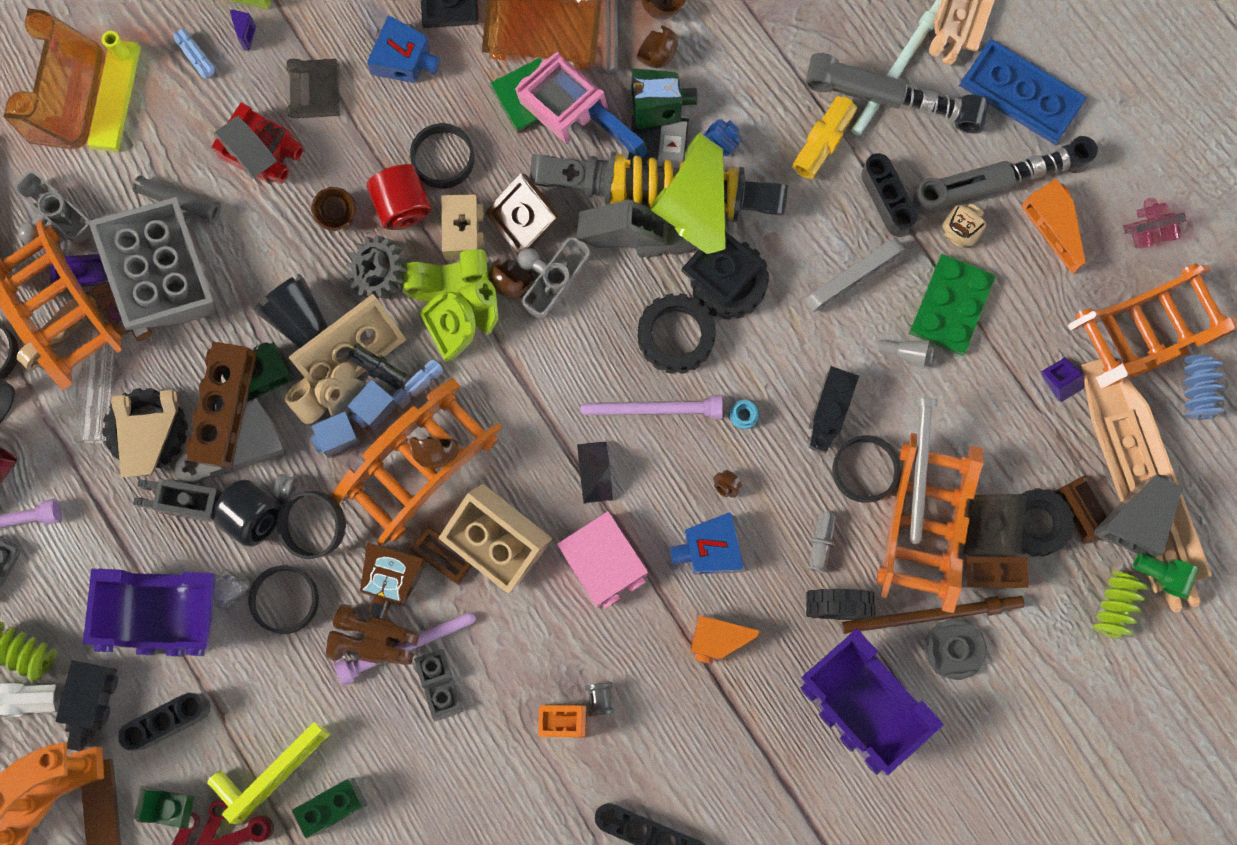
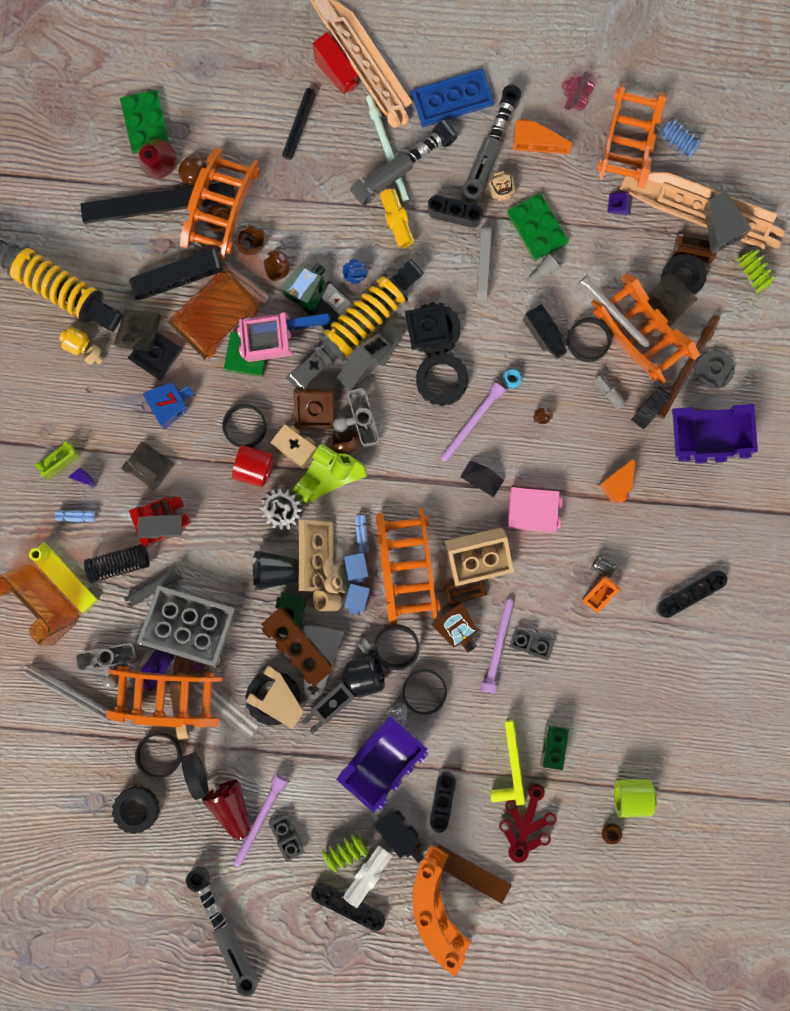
camera: 50 degrees left, 5 degrees up
dark green slope [134,786,195,828] -> none
reddish brown hair [311,186,356,231] -> none
reddish brown piece [326,604,420,665] -> none
black pin [347,343,407,390] -> none
reddish brown hair [409,437,459,468] -> none
lime tile [419,292,476,362] -> none
lime panel [650,133,725,254] -> none
blue torso [669,513,744,575] -> none
reddish brown hinge [962,557,1029,588] -> none
green pin [1132,552,1199,599] -> none
none -> black piece [83,544,150,584]

